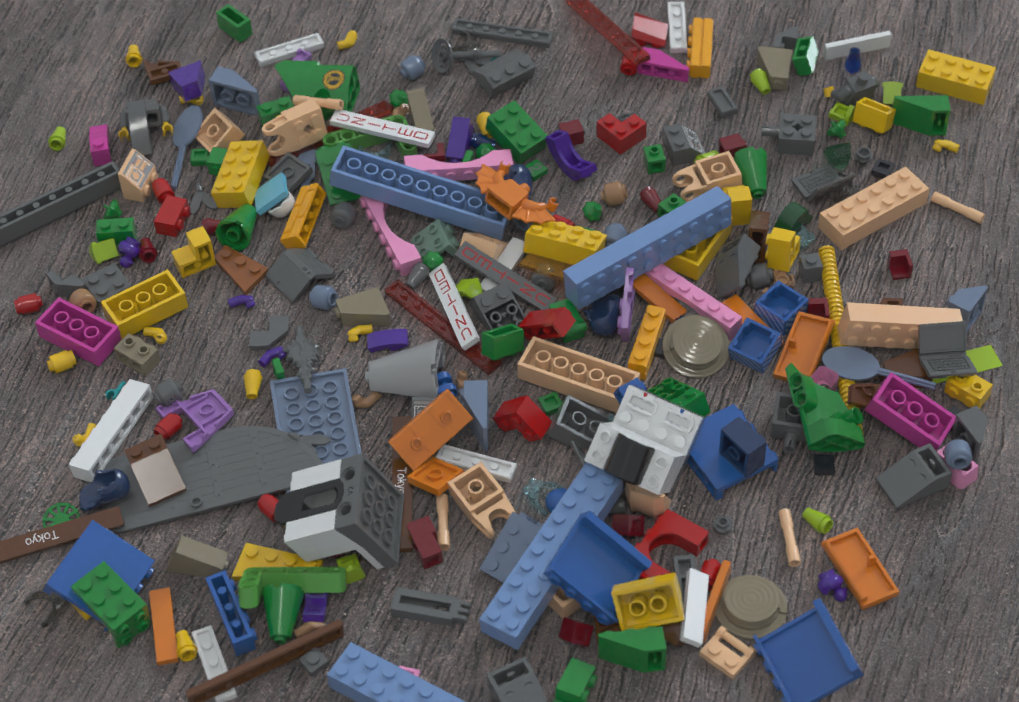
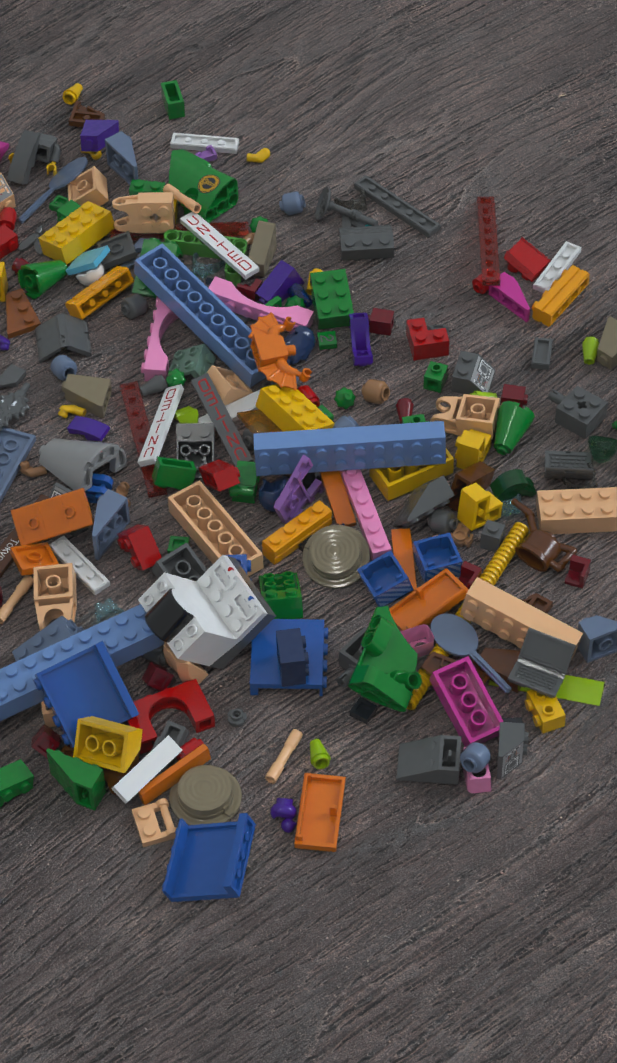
camera: 30 degrees right, 0 degrees up
none -> reddish brown piece [511,498,577,572]

